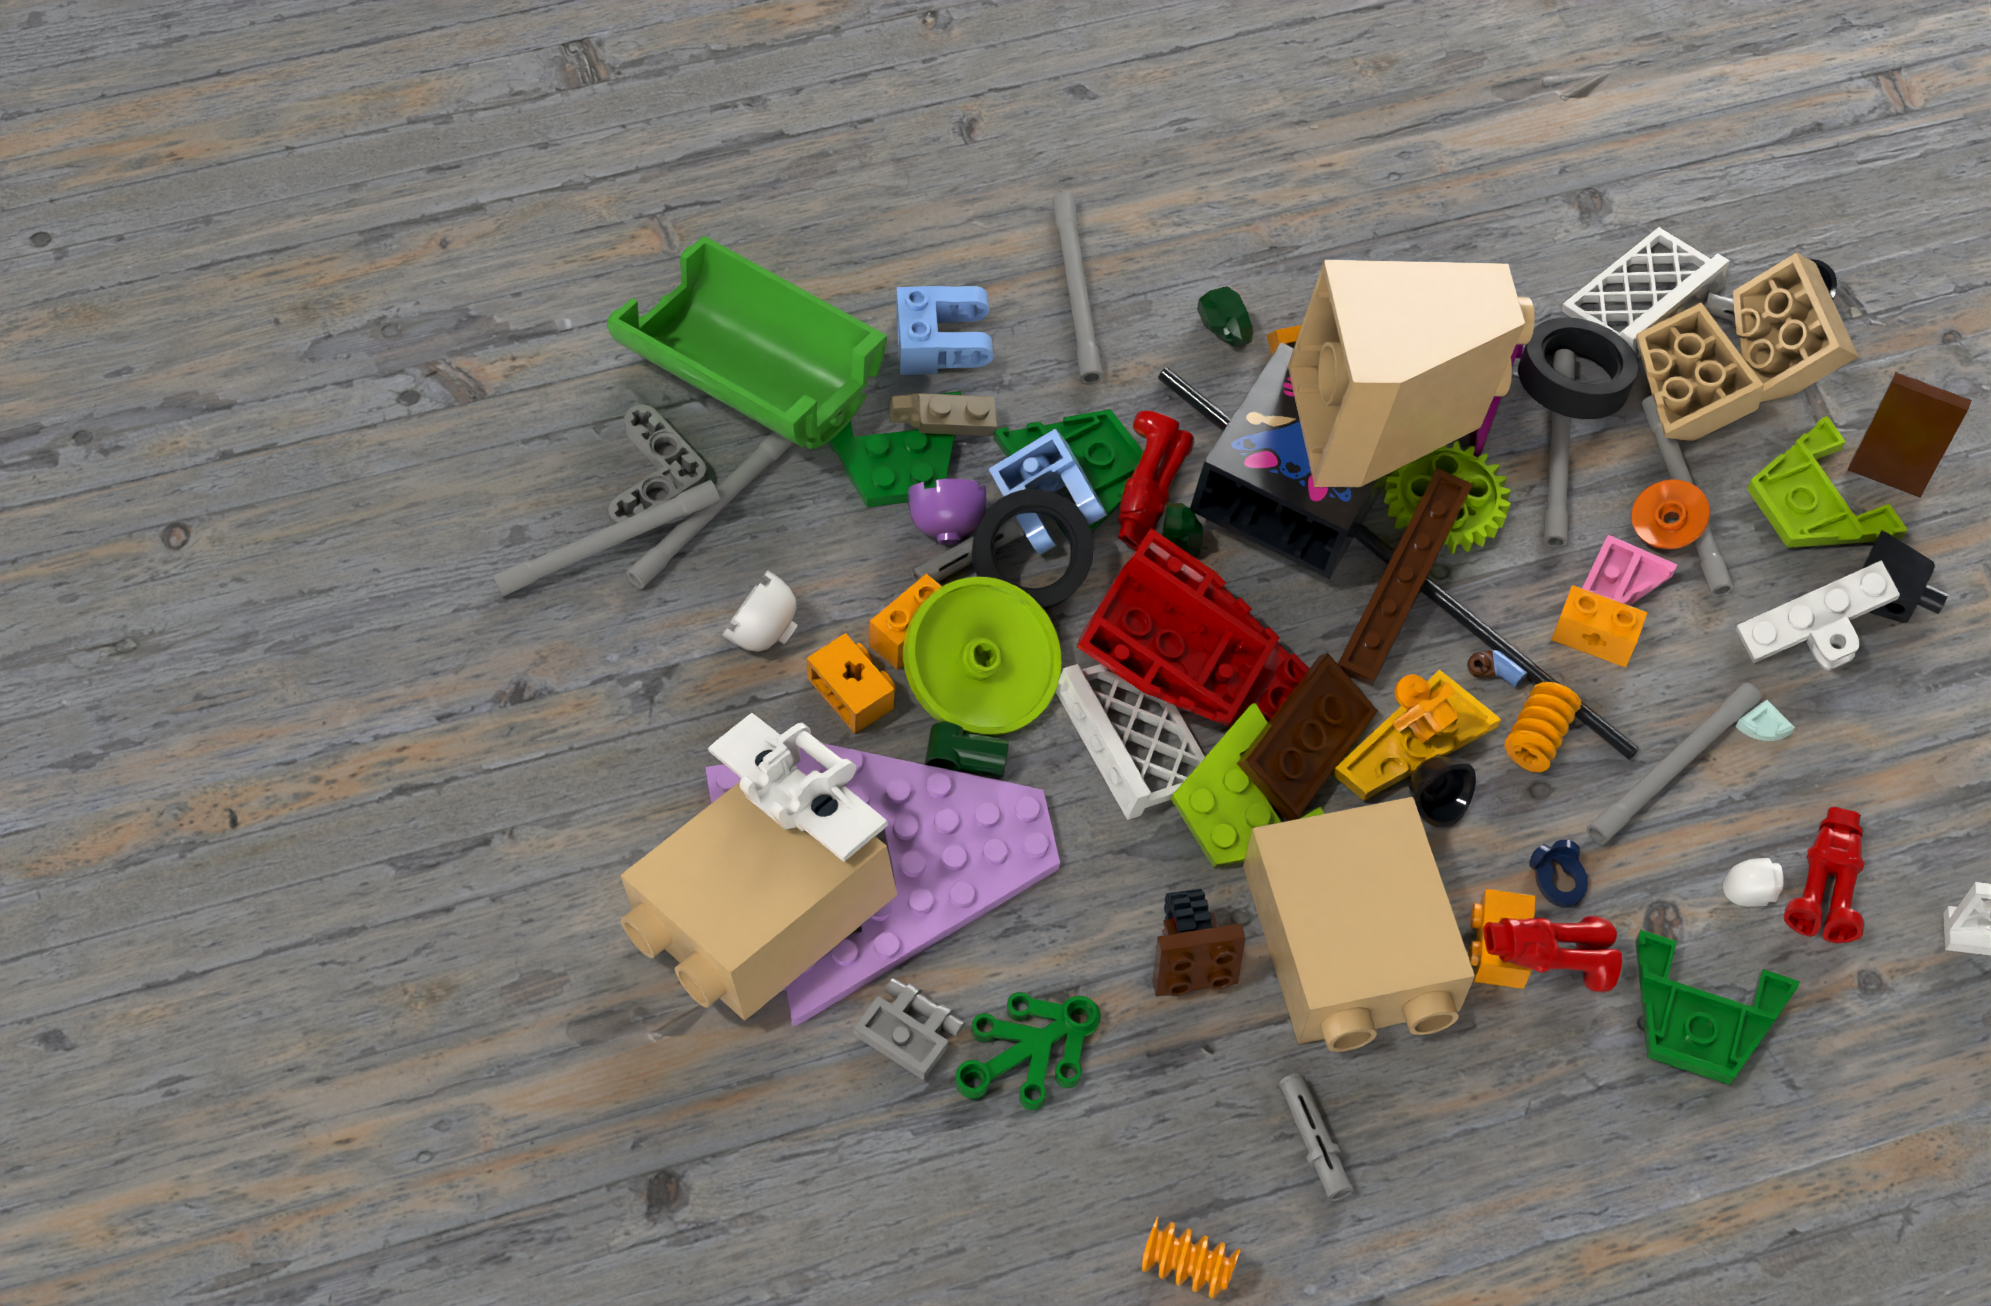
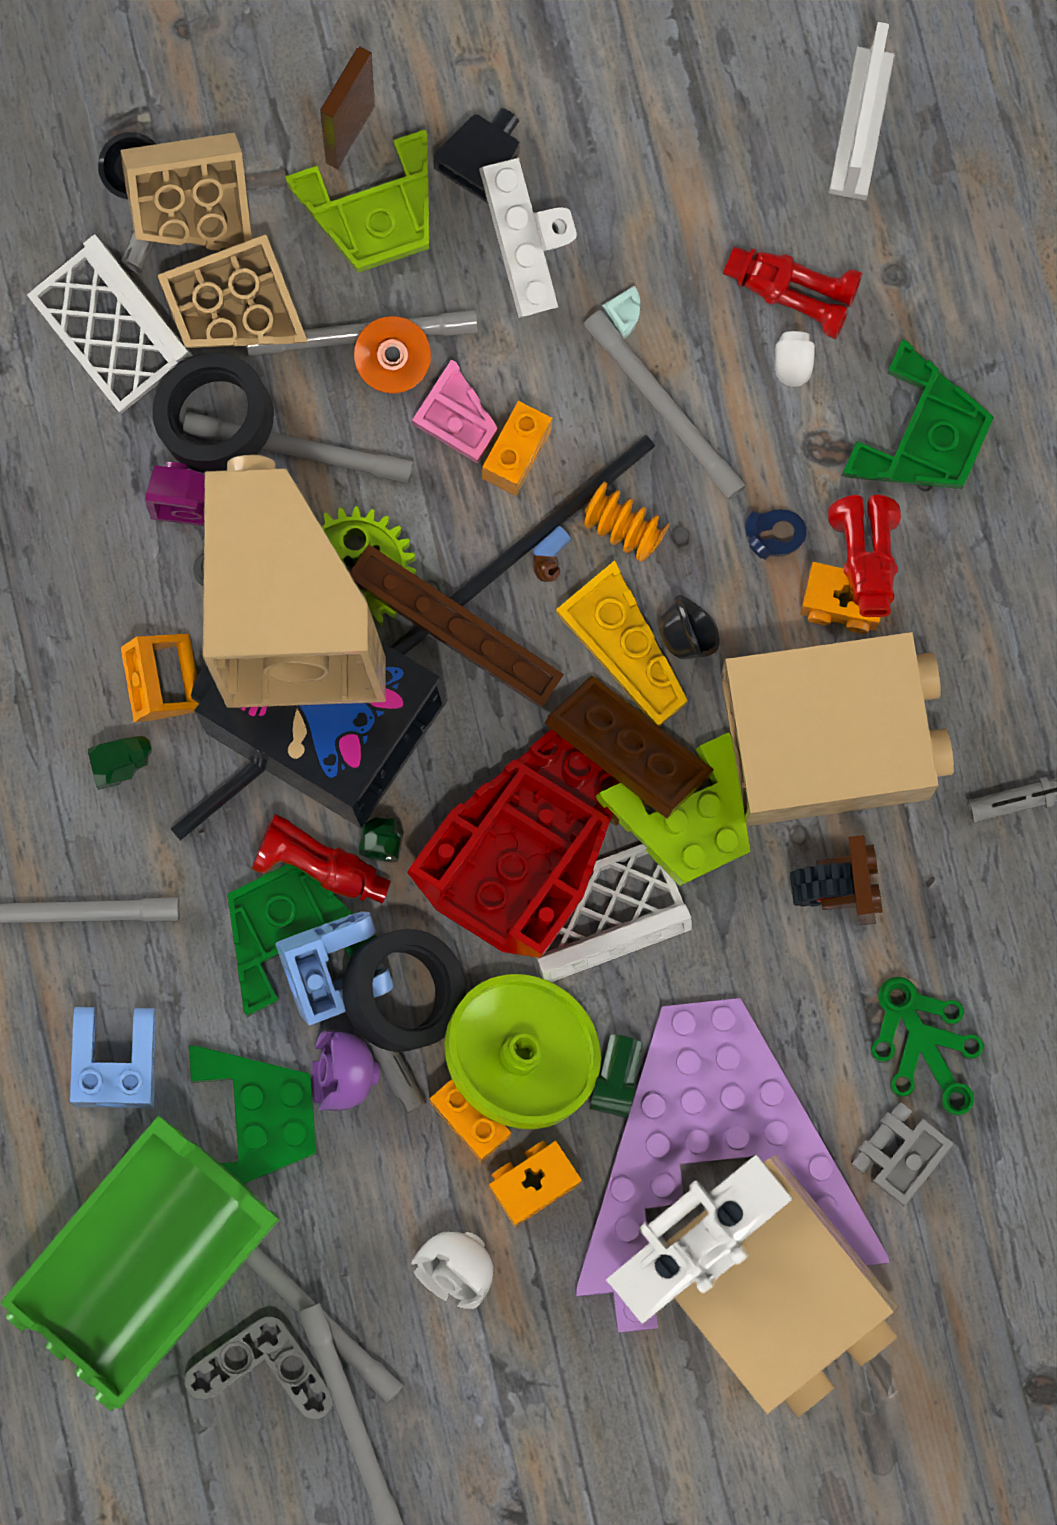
camera: 85 degrees left, 20 degrees up
dark tan hinge [889,393,997,436] -> none
light orange hips [1392,674,1460,743] -> none

